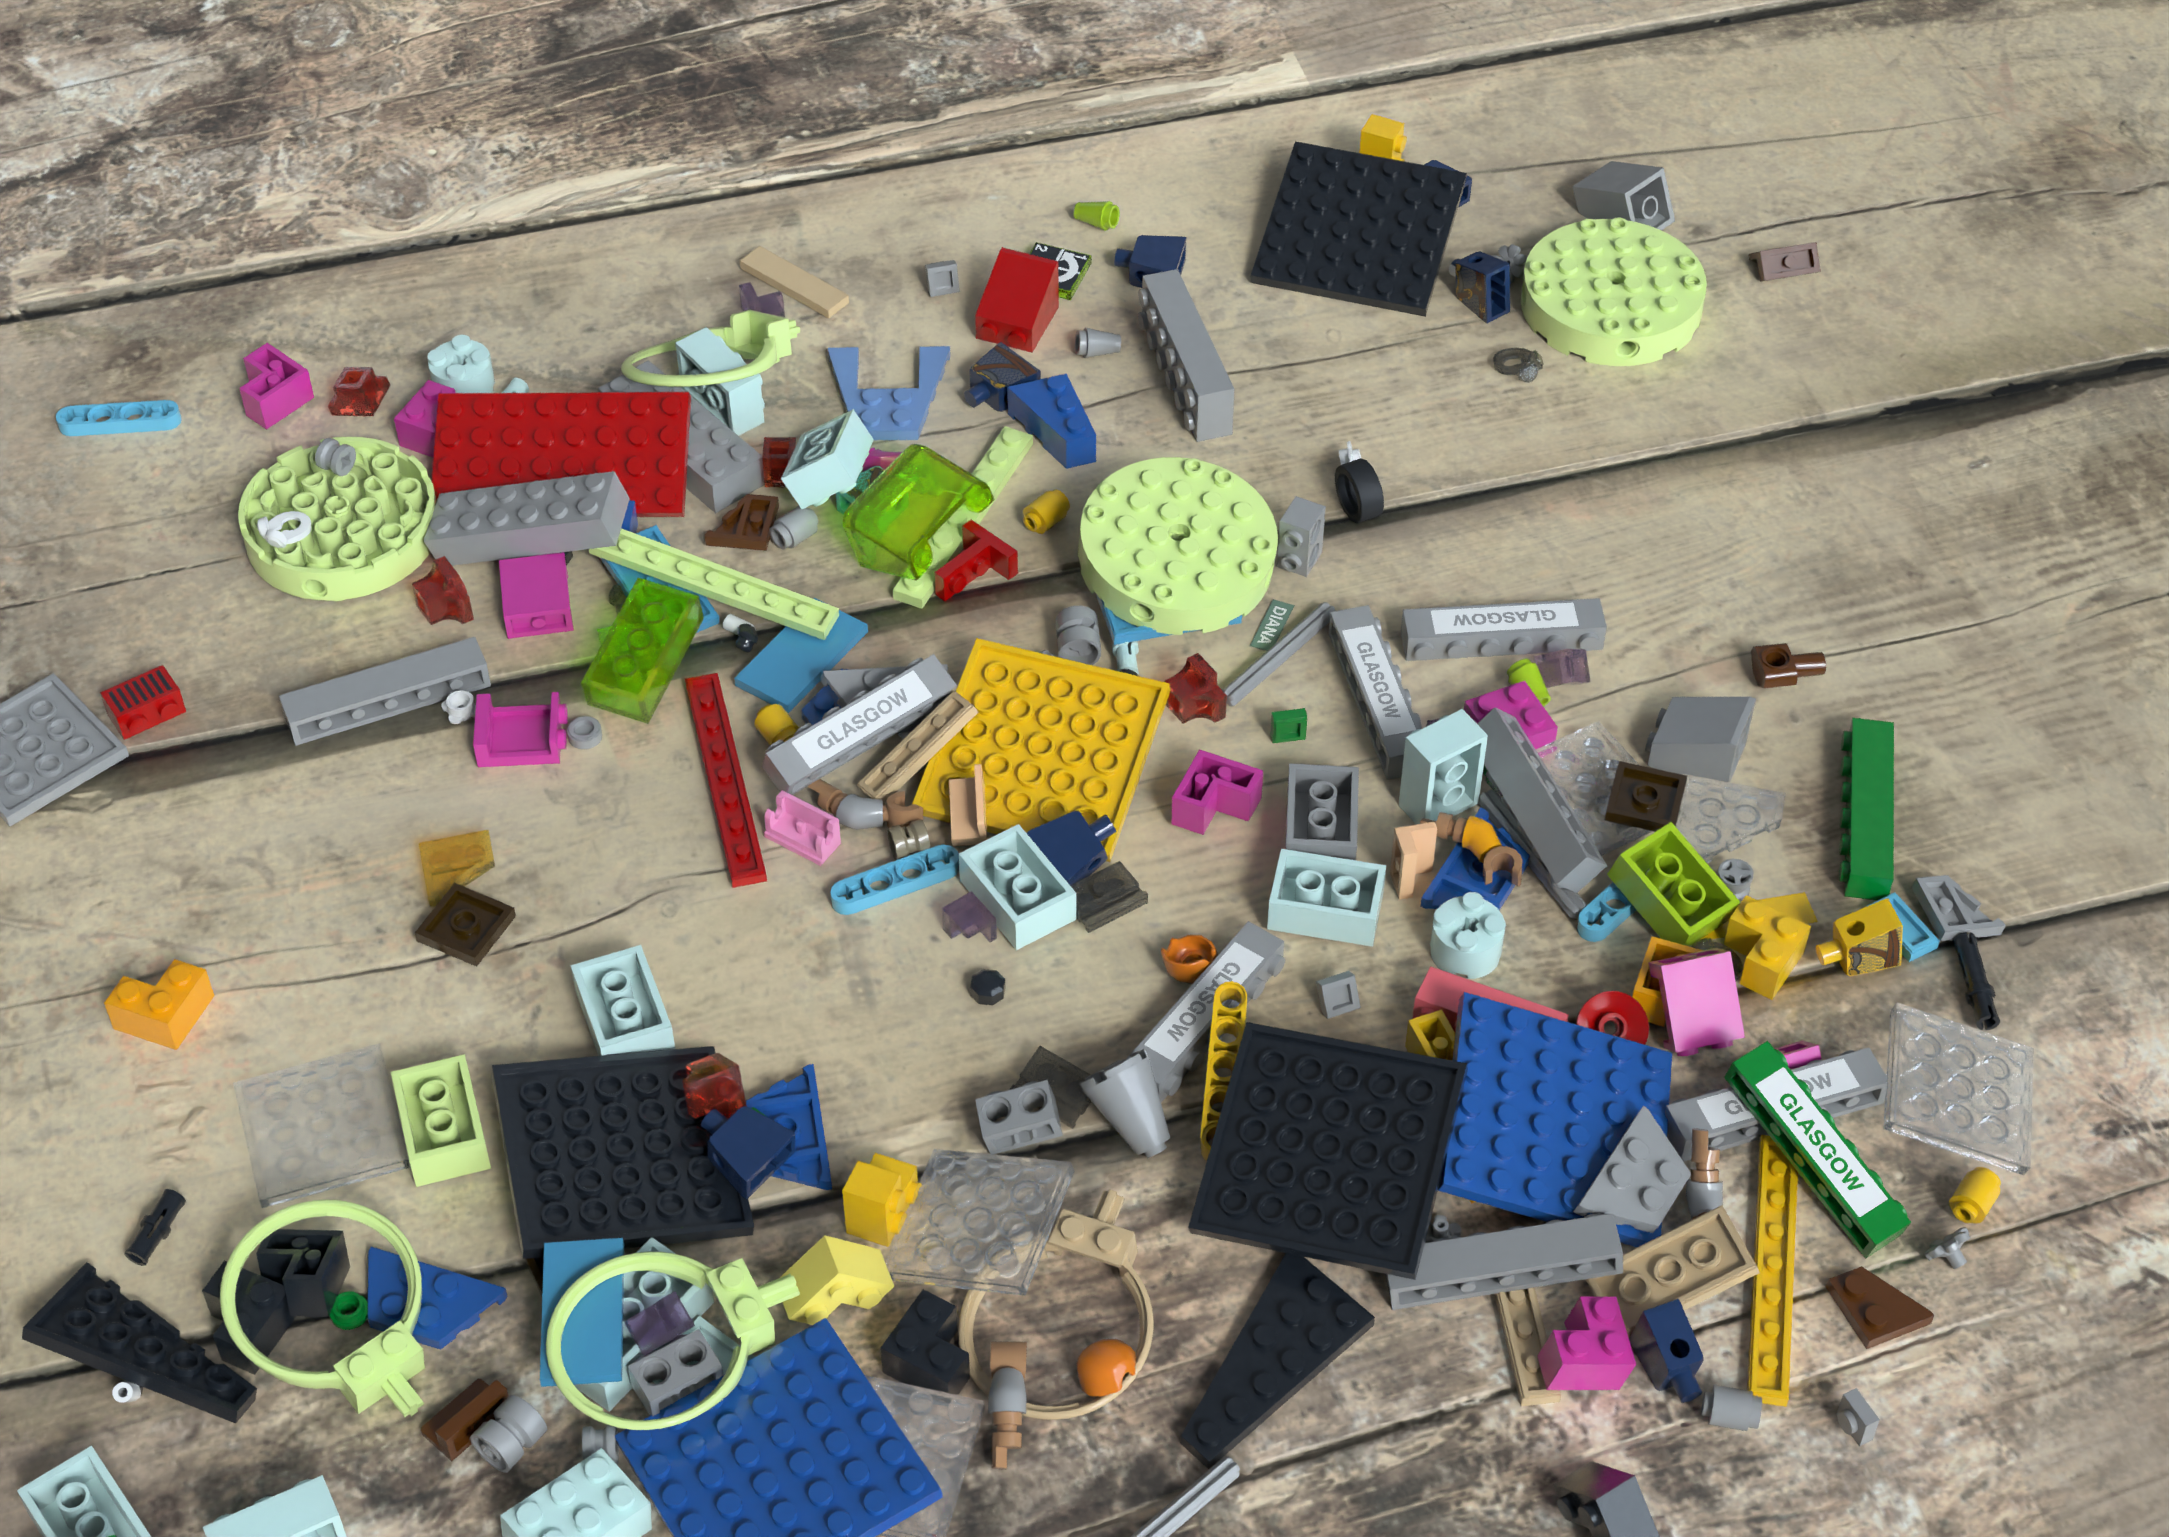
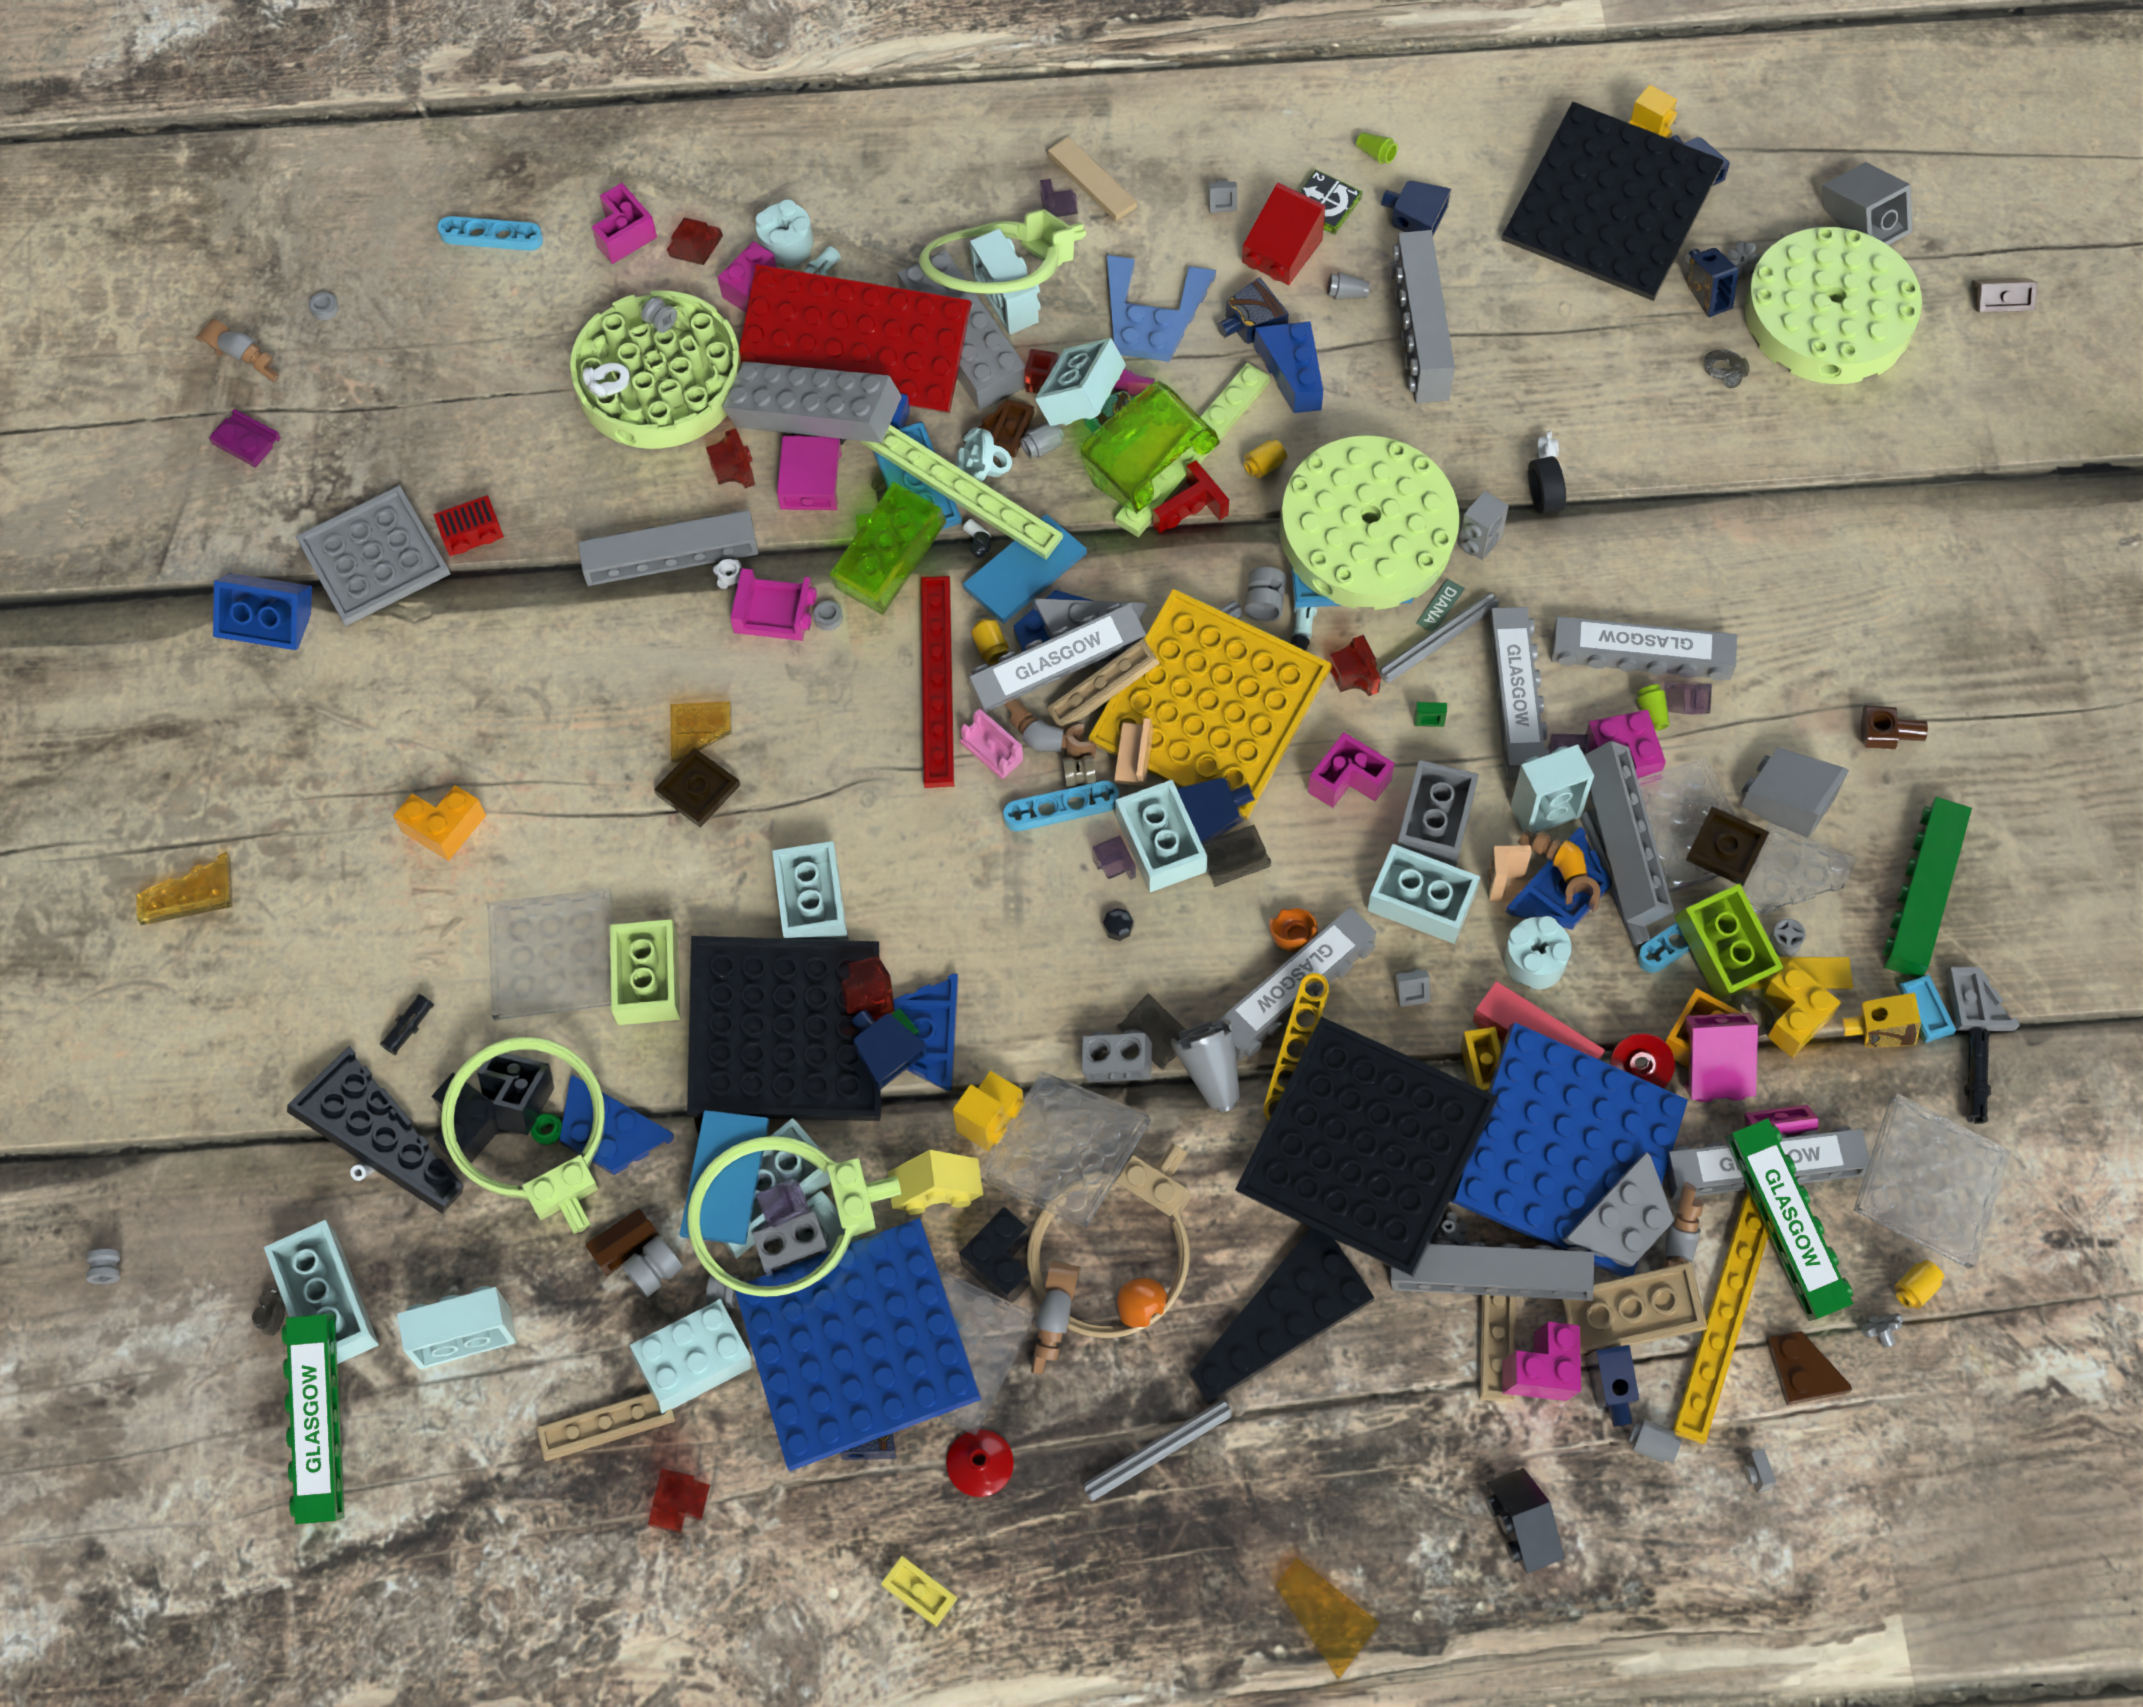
camera: 15 degrees right, 15 degrees up
none -> light aqua tile [956,427,1012,482]

